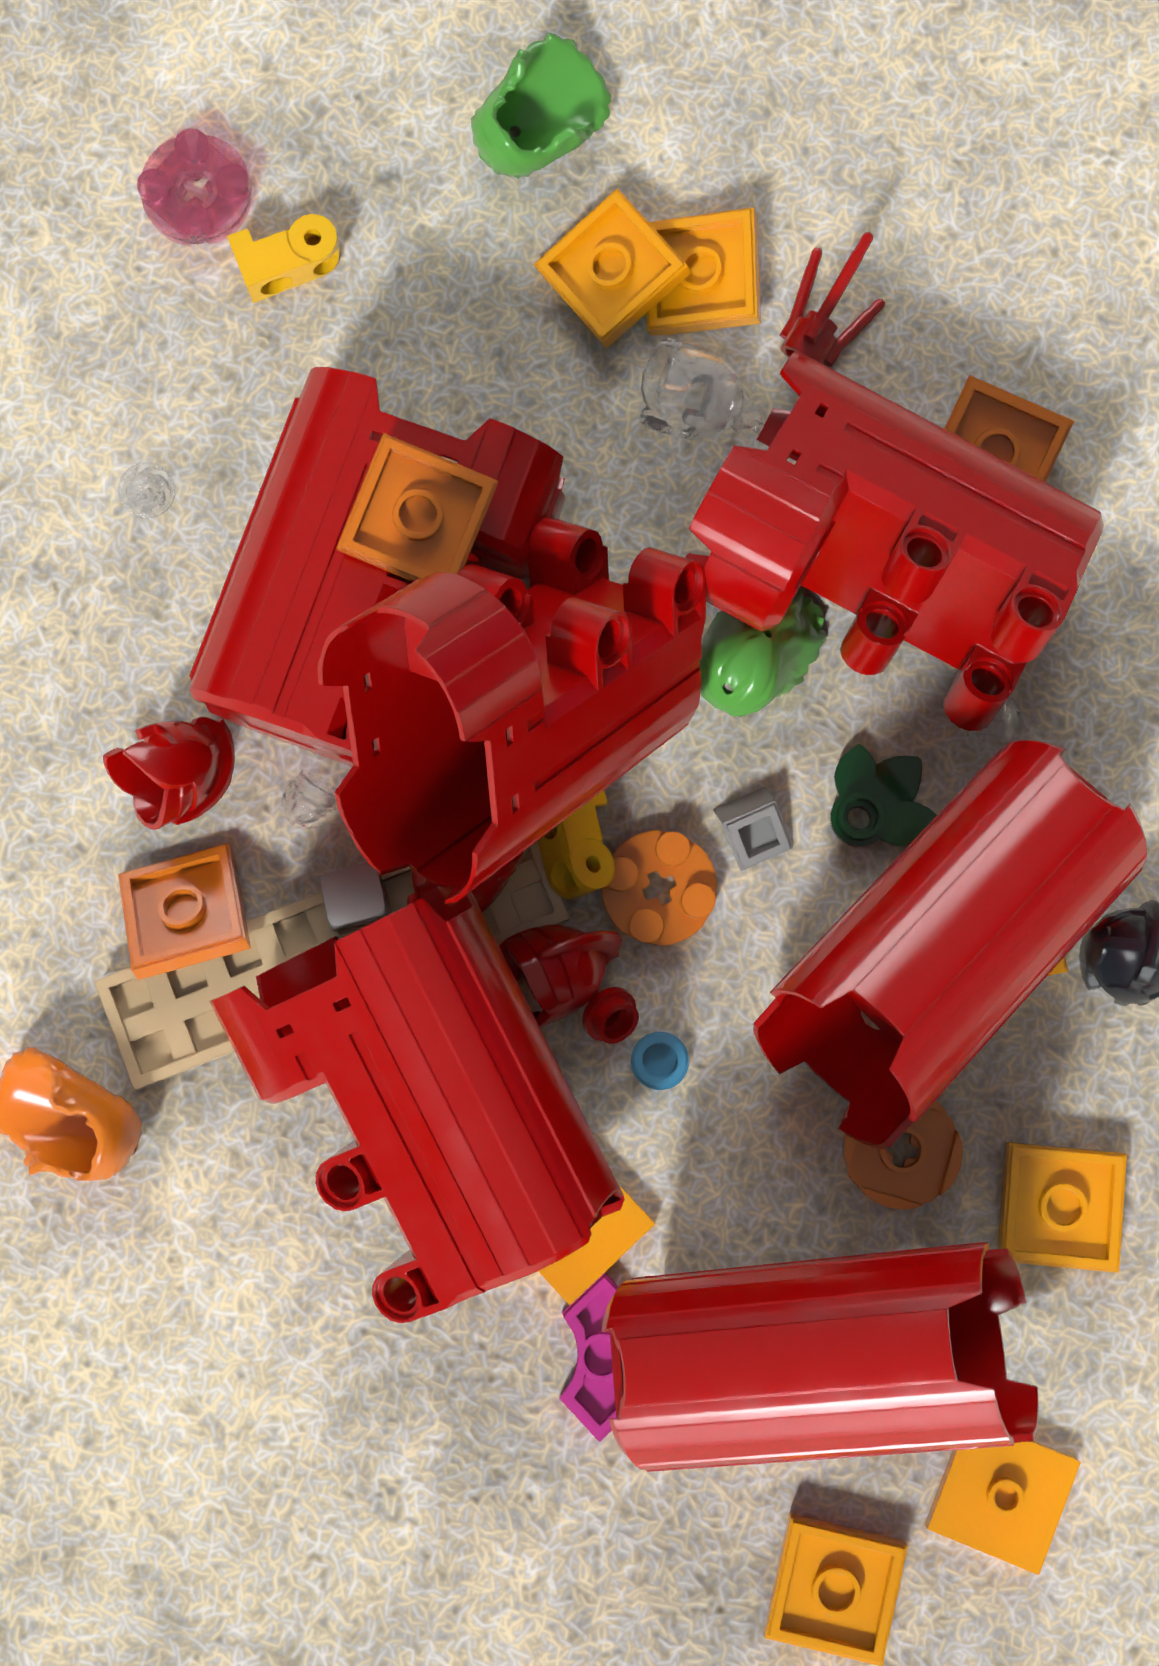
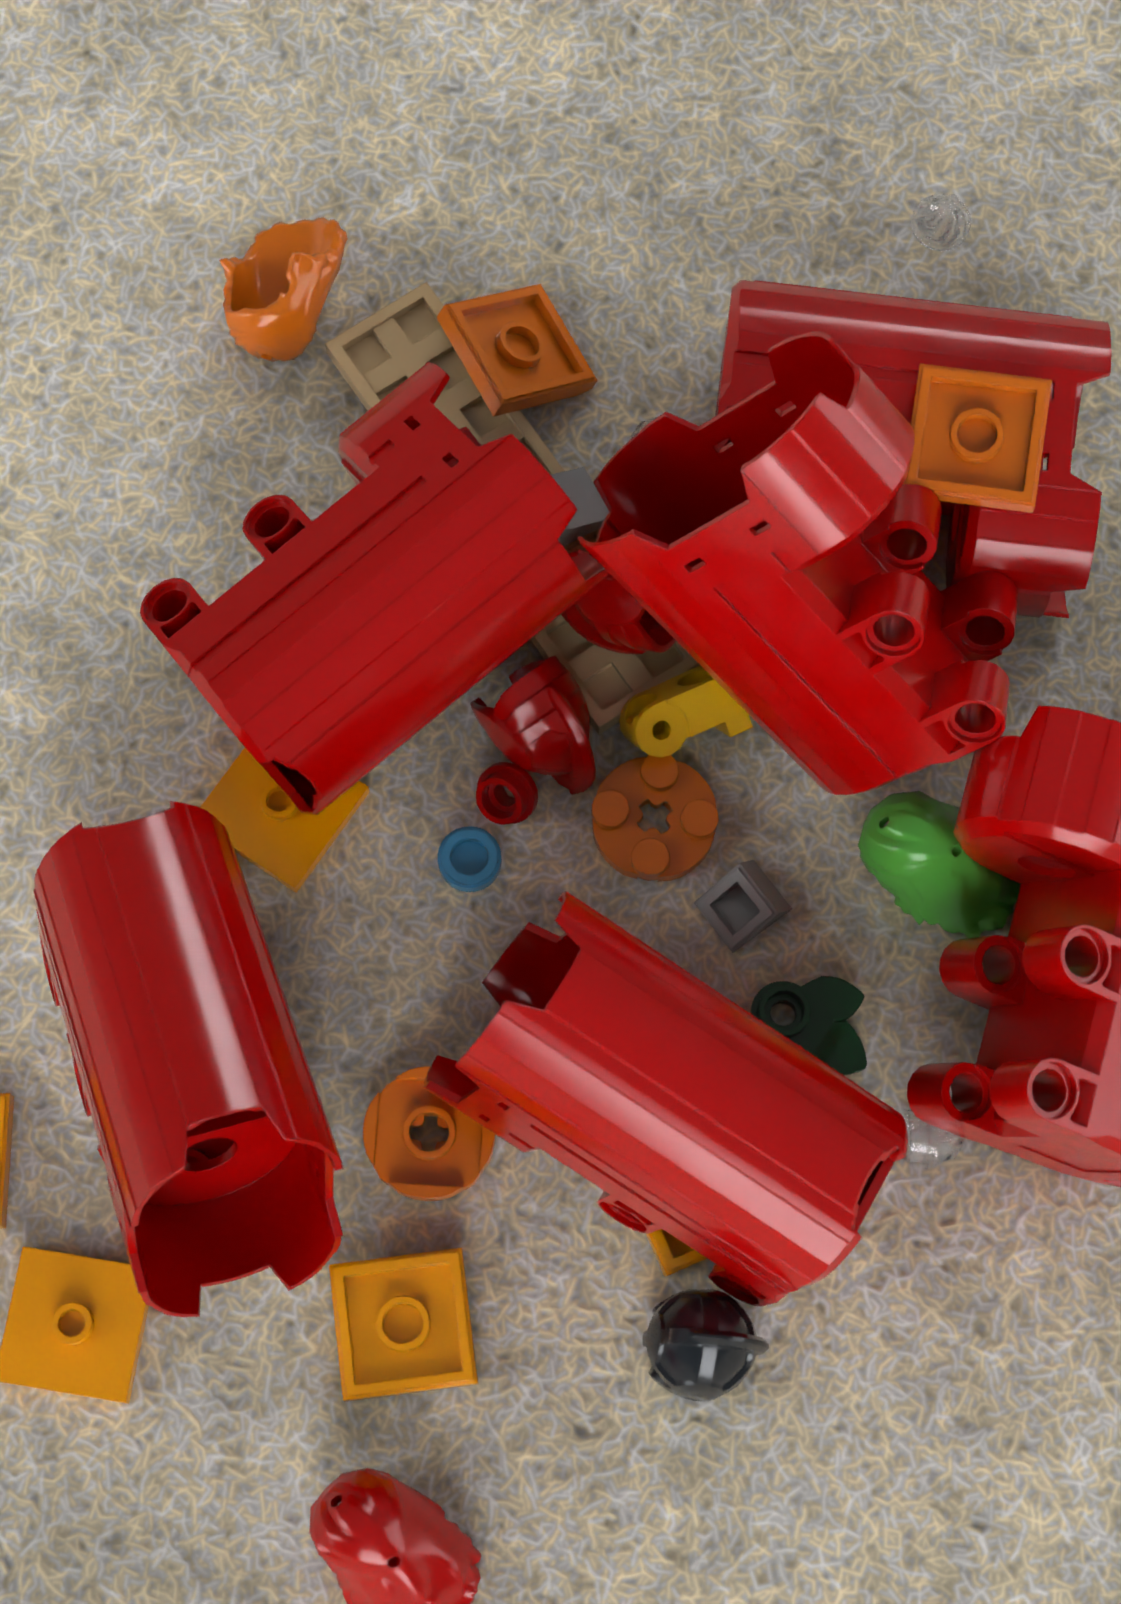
camera: 70 degrees right, 10 degrees down
red helmet [103,717,235,830] -> none

